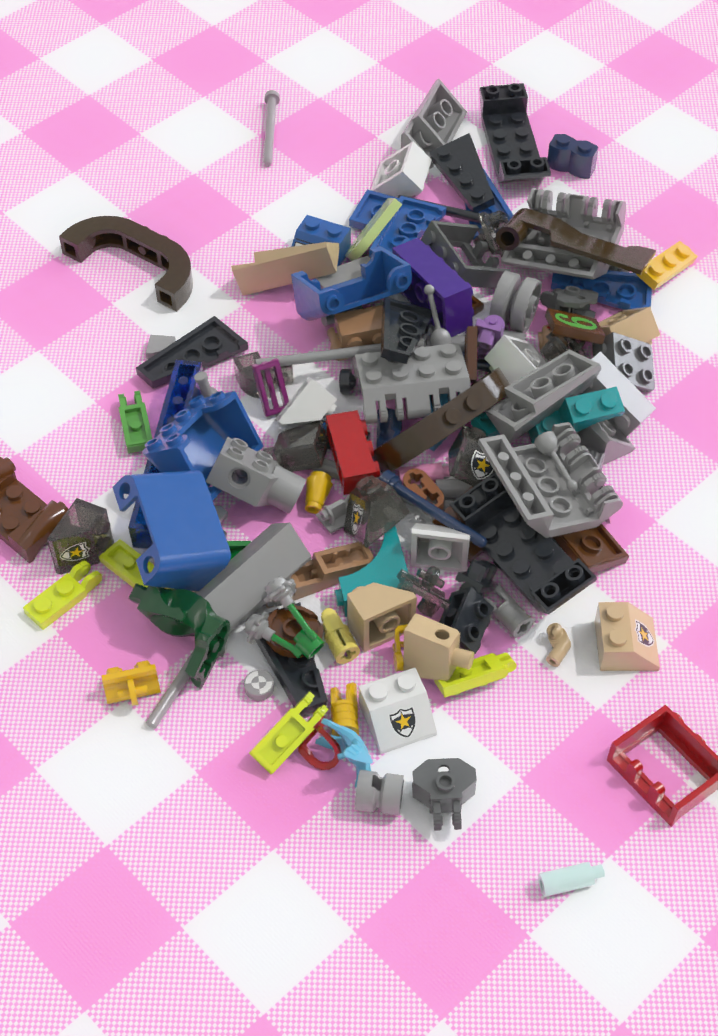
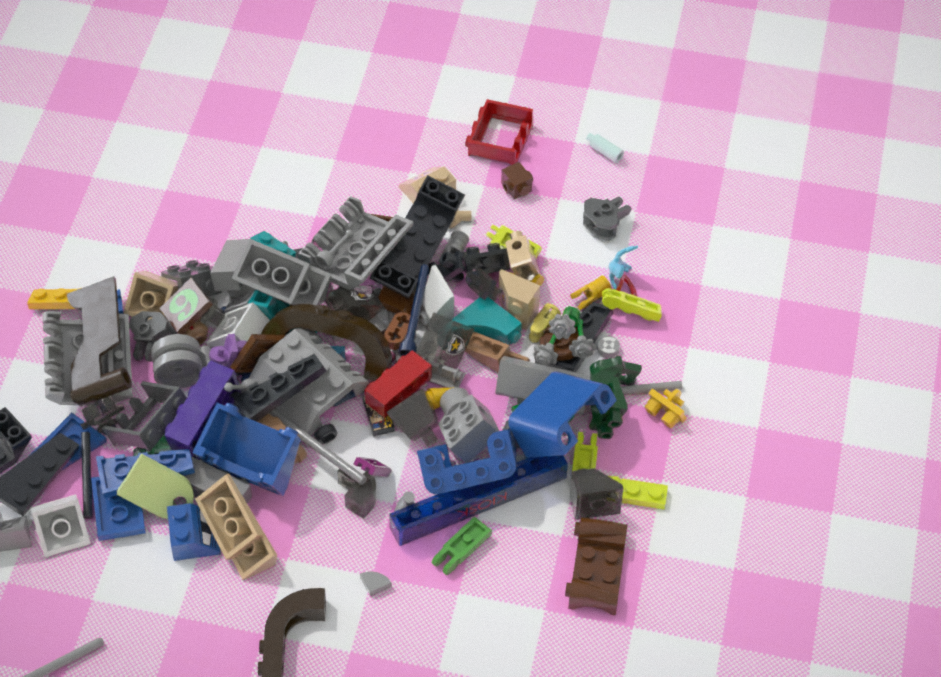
camera: 125 degrees left, 0 degrees up
black wing [136,316,248,388] -> none
white slope [276,377,337,425] -> none
light grey wheel [355,770,404,816] -> none
white slope [358,668,437,755] -> none
none -> reddish brown brick [501,162,534,199]

